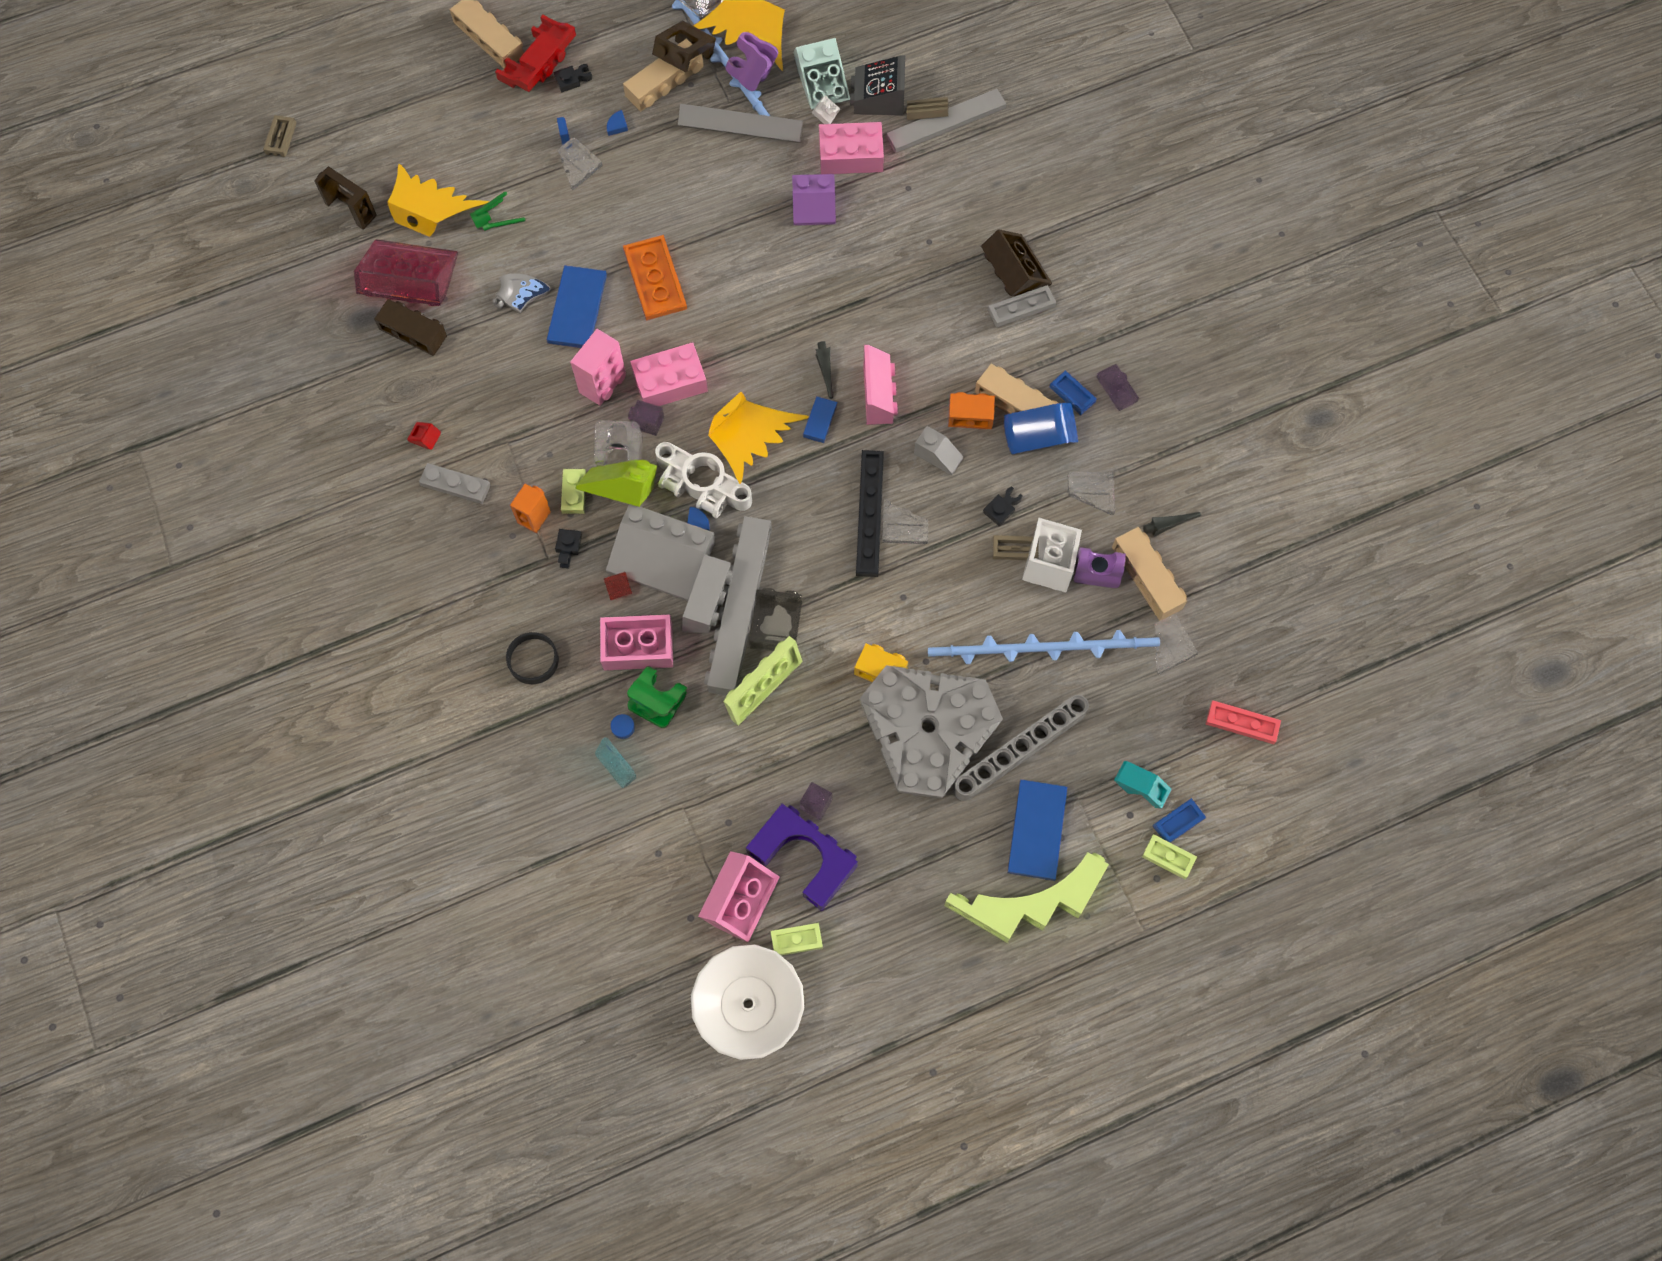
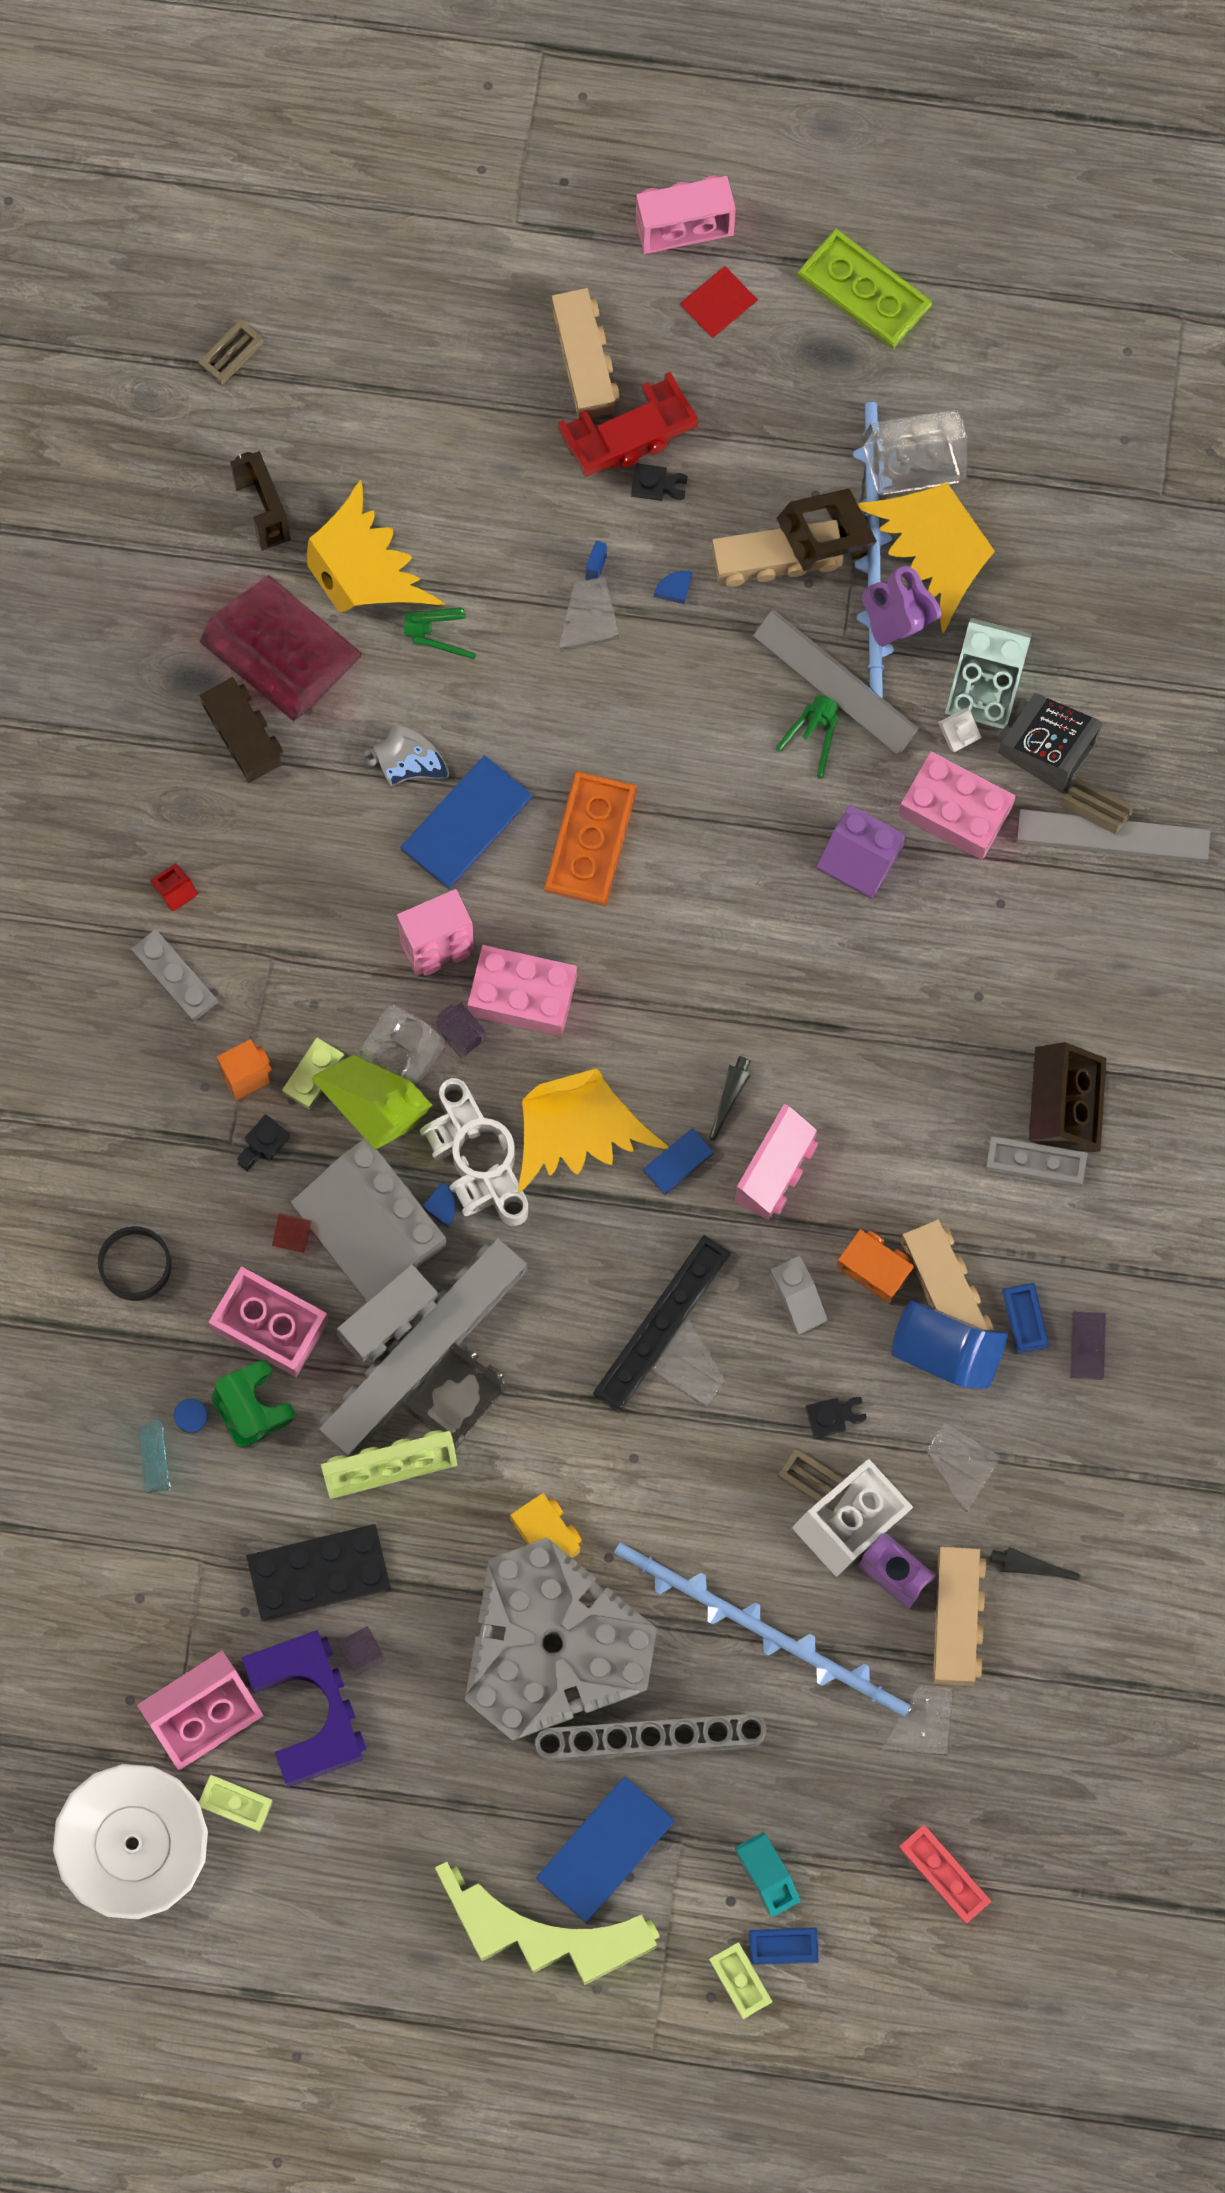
camera: 30 degrees right, 5 degrees up
none -> black plate [246,1524,391,1621]
none -> green plant [776,695,839,778]

